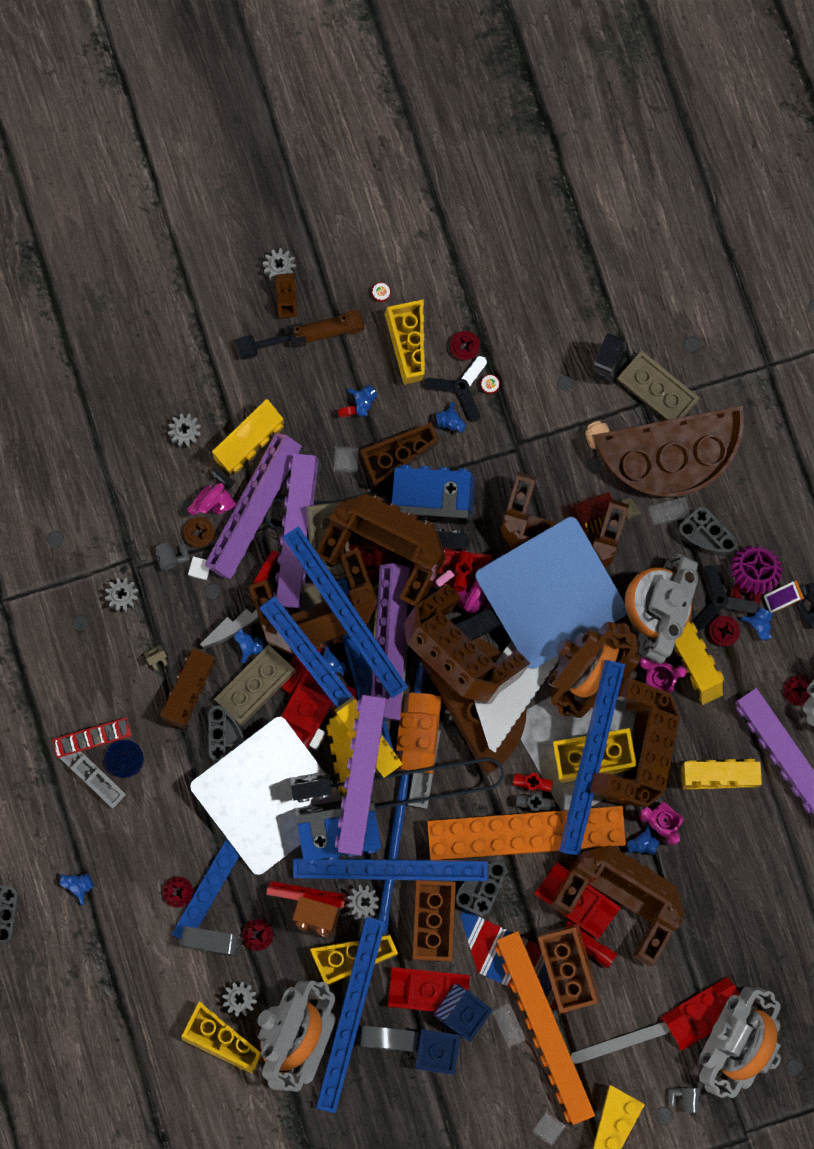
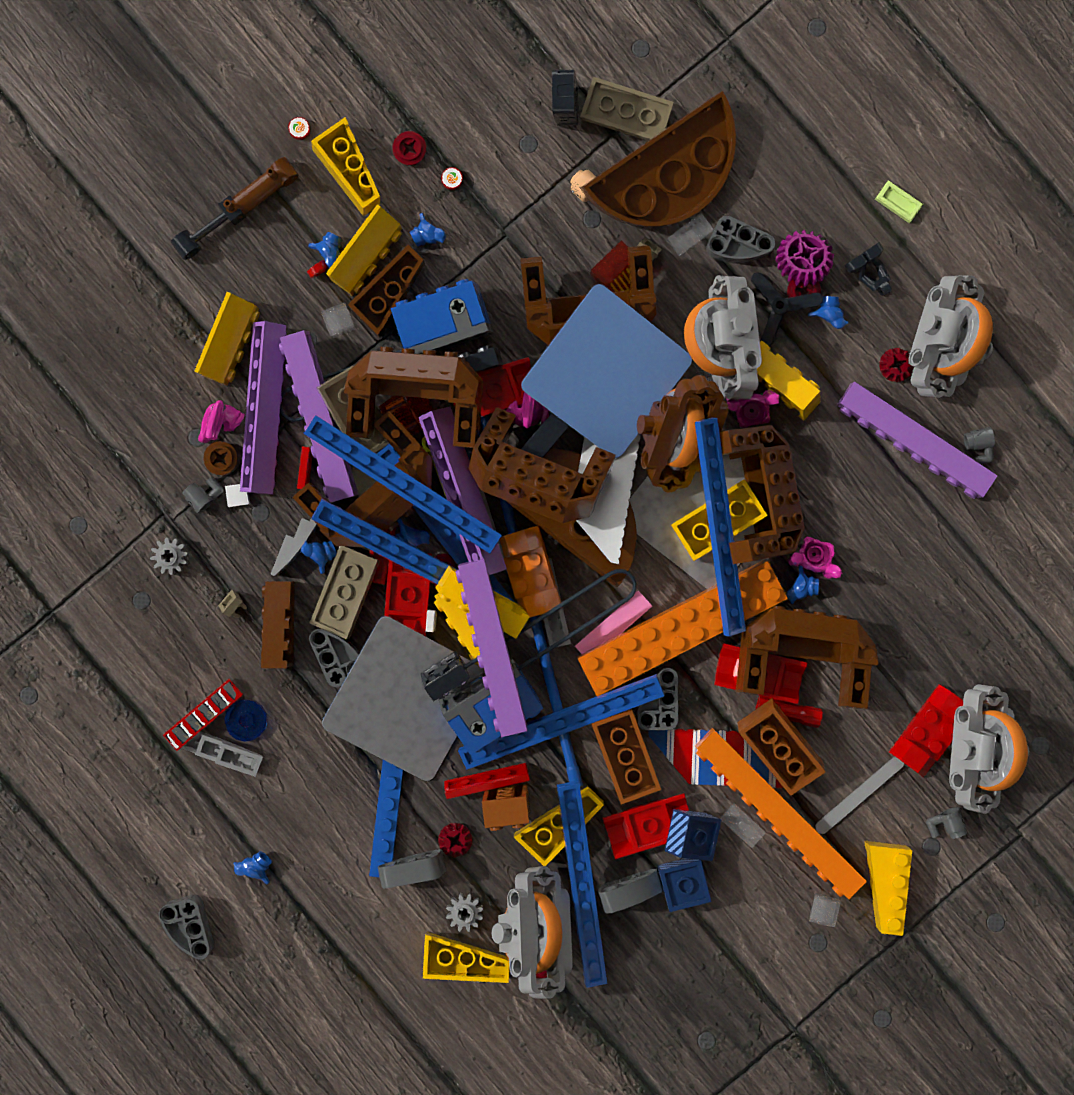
camera: 20 degrees left, 10 degrees up
dark red gear [162,876,194,908] -> none
light grey gear [168,413,202,448] -> none
black pin [211,466,235,490] -> none
light grey gear [263,248,296,280] -> none
reddish brown brick [275,273,298,318] -> none
light grey gear [344,885,379,920] -> none
black piece [424,356,487,422] -> none
bright pink tile [433,570,454,590] -> none
red axle [452,551,473,592] -> none
red axle [513,773,553,792] -> none
dark grey axle [515,794,556,813] -> none
yellow wedge [681,759,762,790] -> none
dark red gear [709,616,740,647] -> none
tile [764,581,804,613] -> none
none -> yellow slope [326,204,402,296]
none -> bright pink tile [575,590,652,654]

